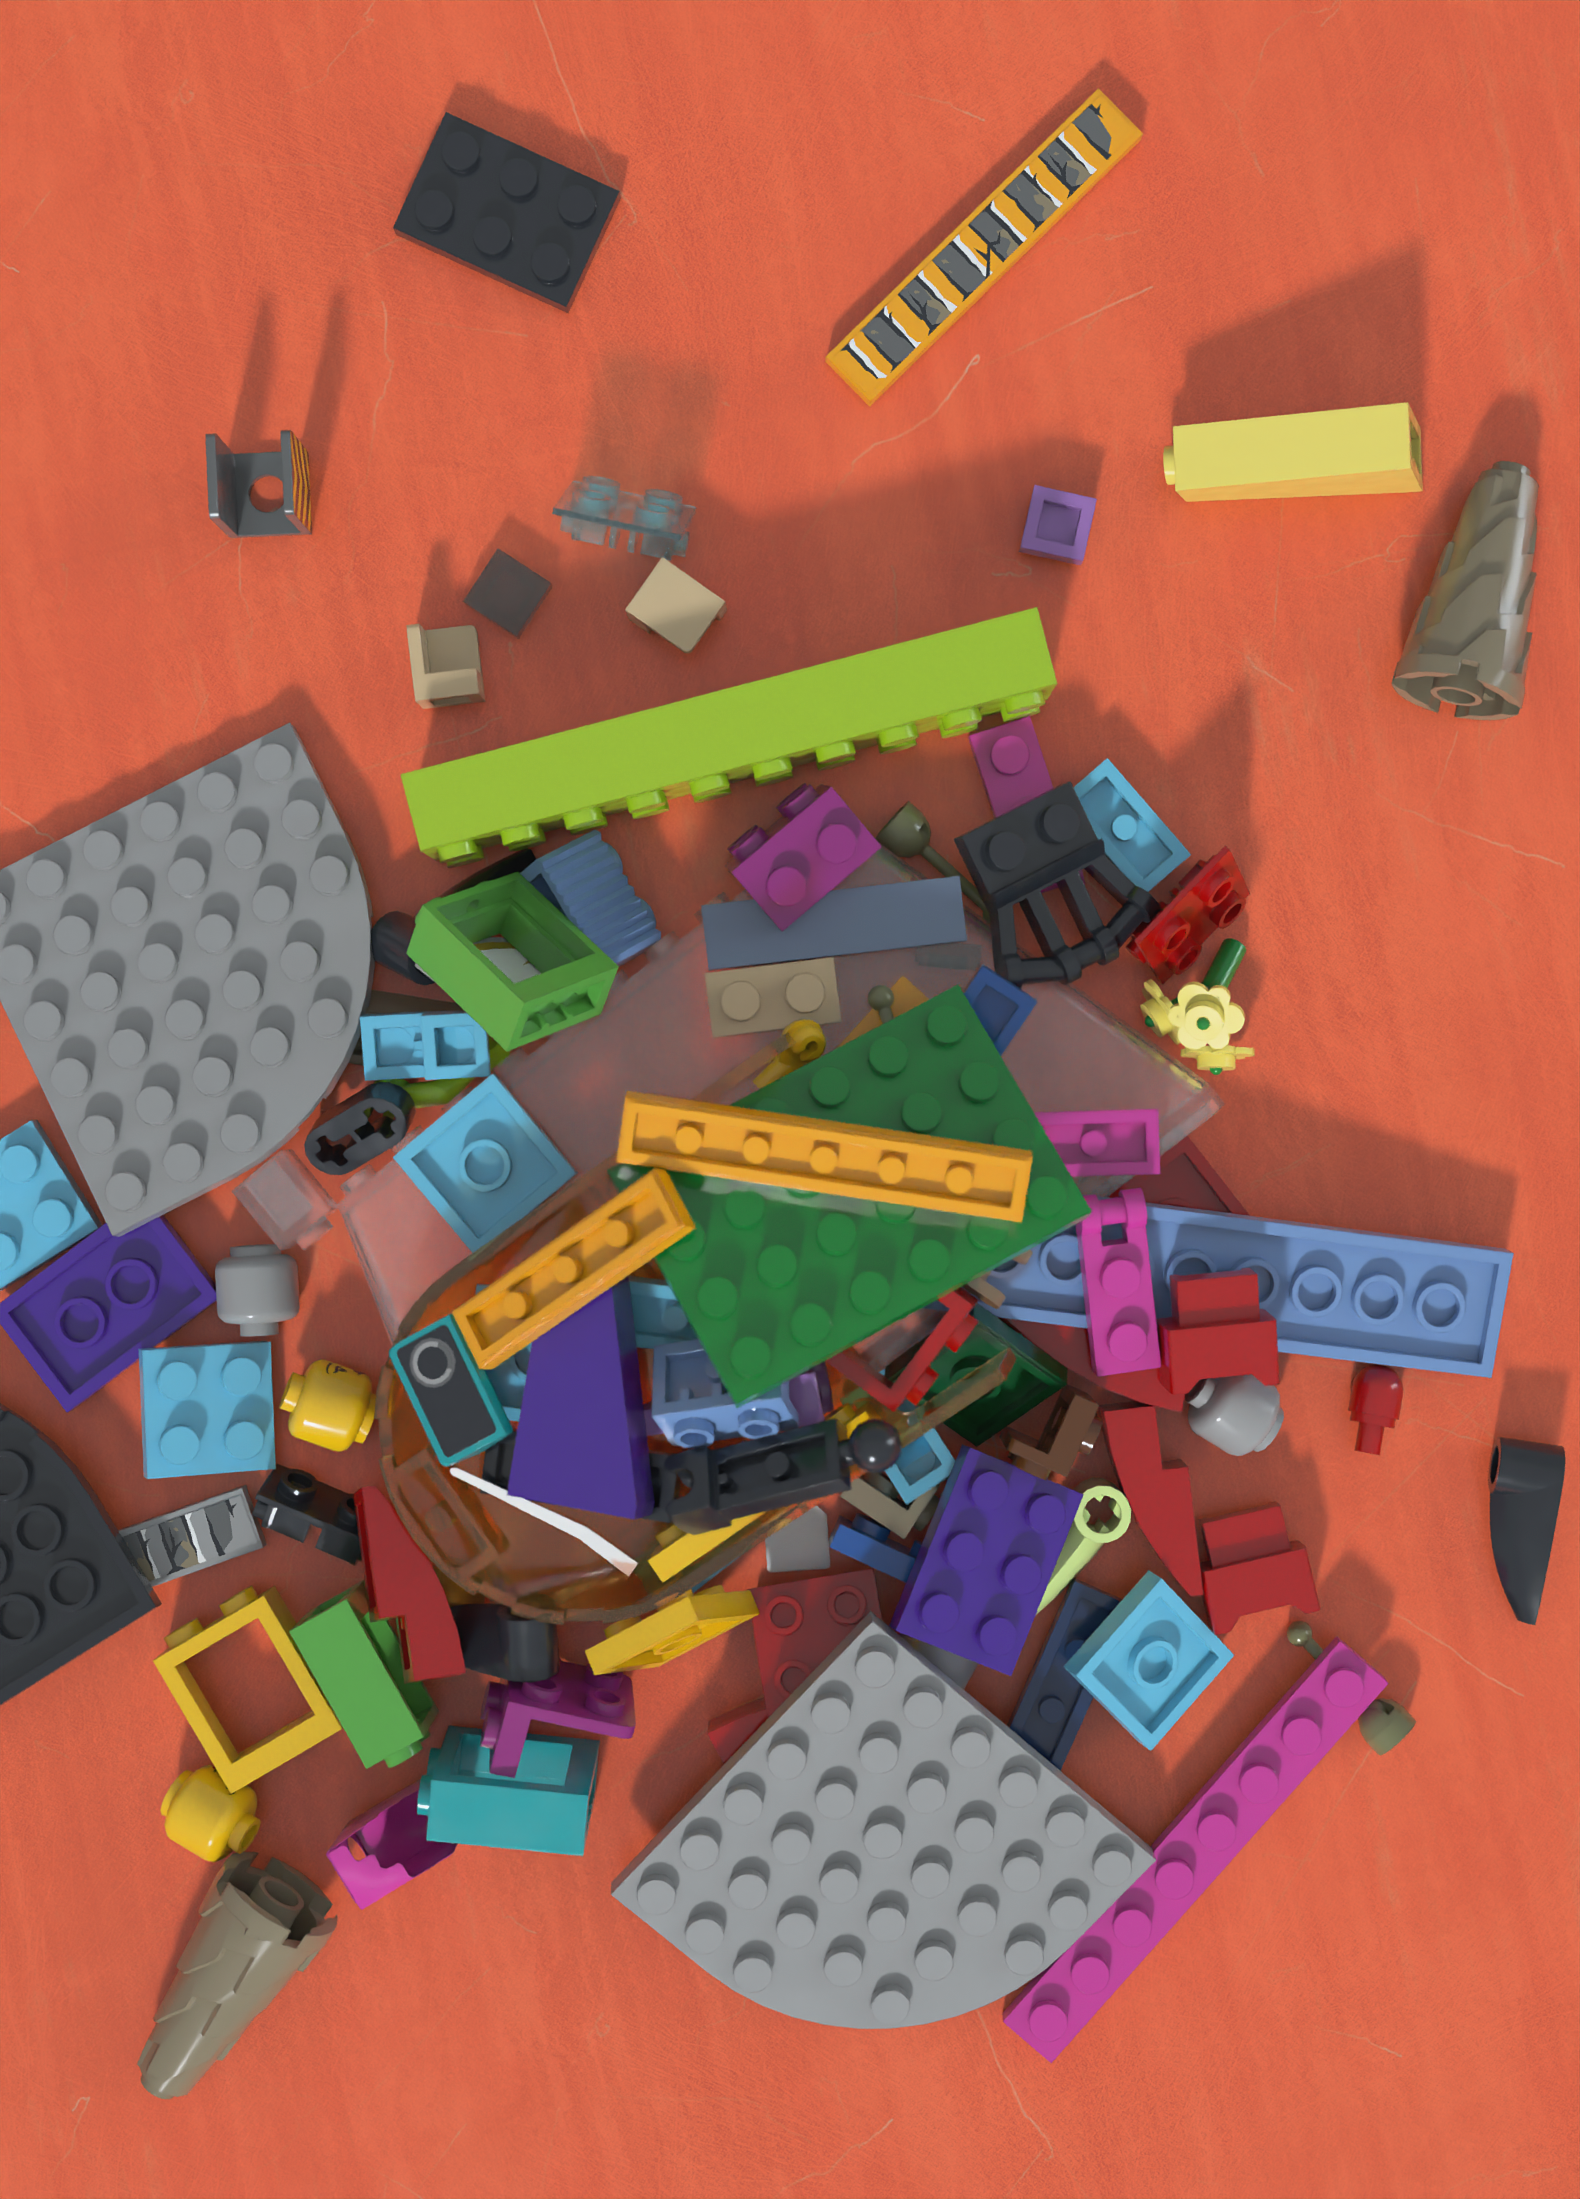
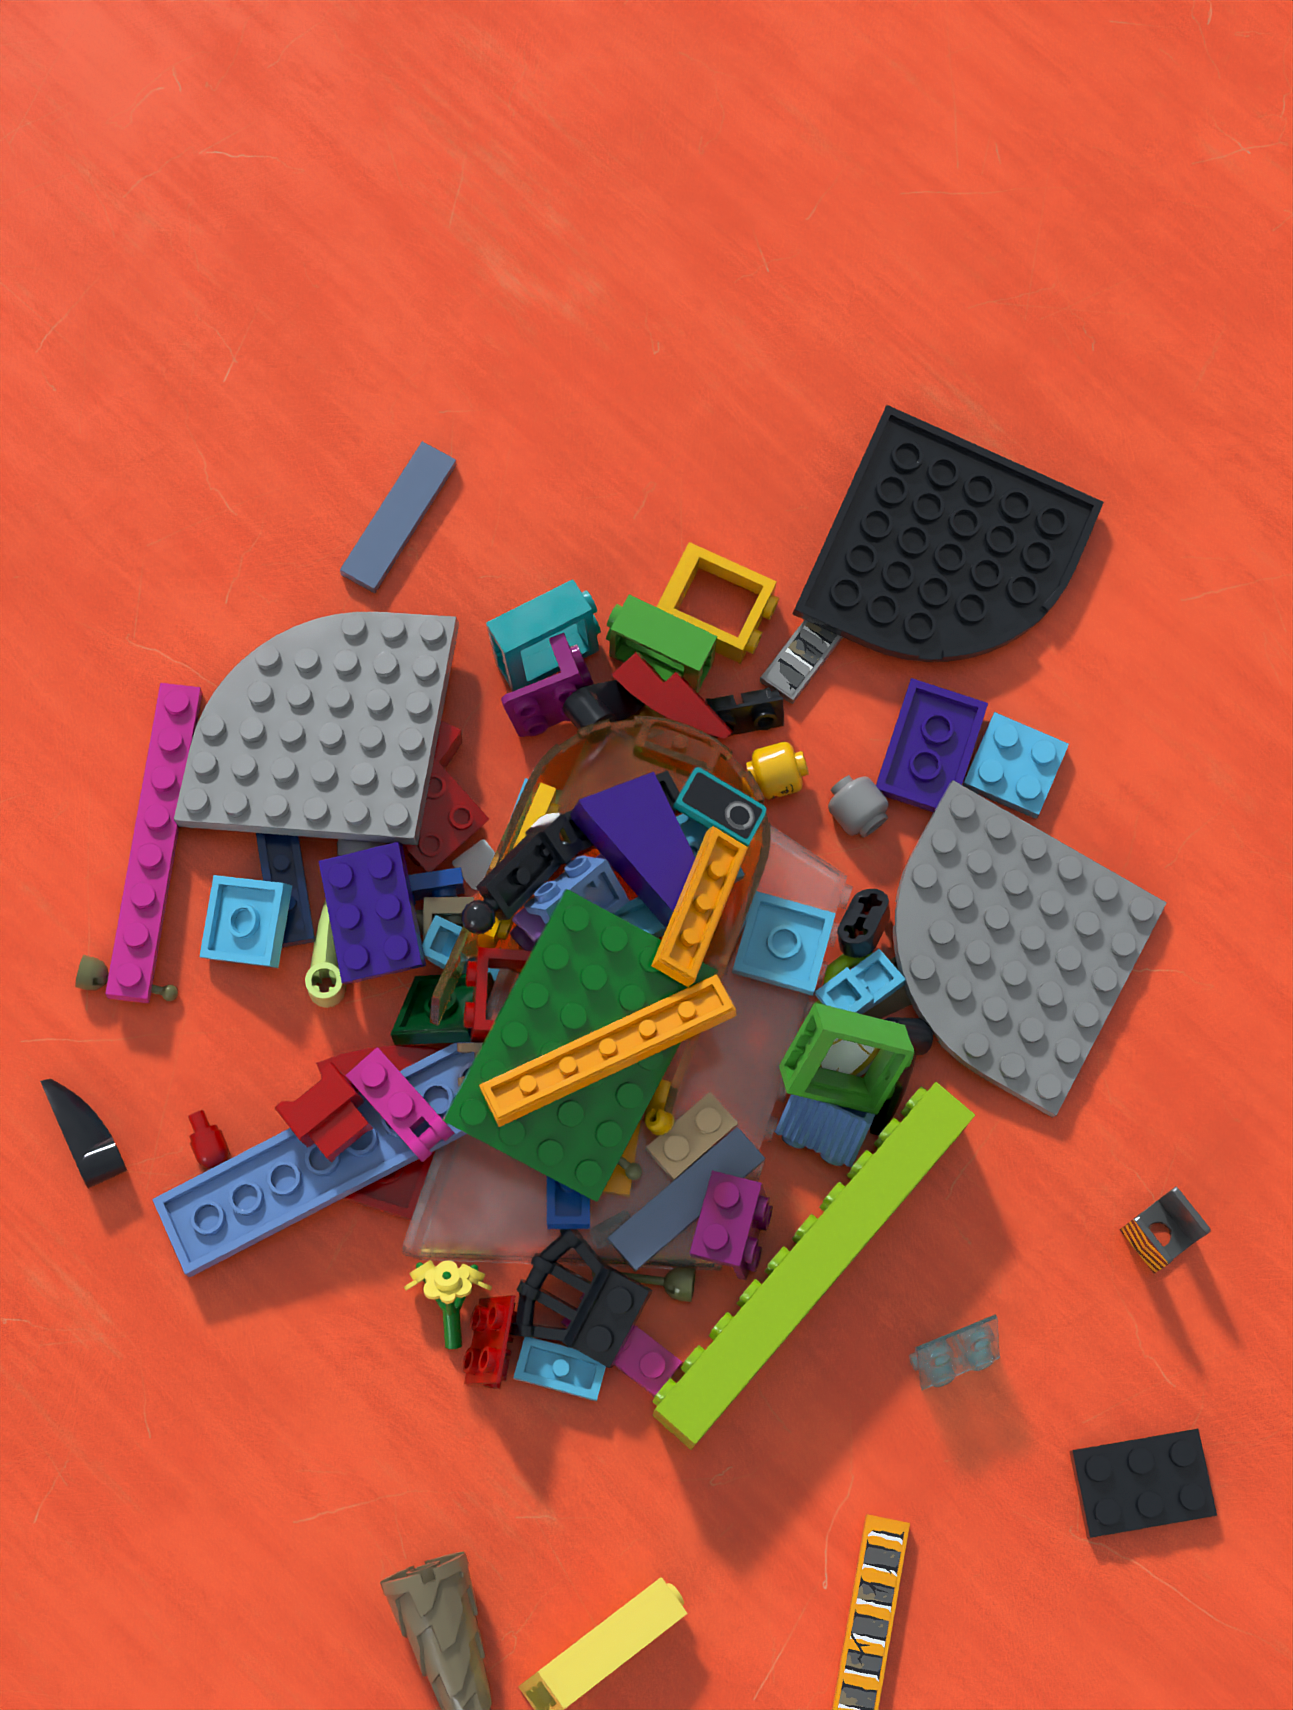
camera: 140 degrees right, 15 degrees down
dark tan cone [137,1852,337,2099] -> none
medium azure plate [138,1340,276,1479] -> none
yellow head [160,1765,261,1862] -> none
clear brick [232,1149,340,1251] -> none
dark pink piece [326,1779,458,1910] -> none
tan panel [406,624,486,709] -> none
white sticker [450,1467,638,1577] -> none
clear smoke tile [463,549,553,639] -> none
yellow plate [585,1585,760,1675] -> none
tan panel [625,557,727,653] -> none
reddish brown bracket [999,1384,1103,1480] -> none
medium lavender plate [1019,485,1097,566] -> none
dark pink plate [1034,1109,1160,1177] -> none
red slope [1098,1401,1203,1596] -> none
light grey head [1185,1374,1284,1456] -> none
red piece [1199,1501,1321,1635] -> none
none -> sand blue tile [340,441,457,593]

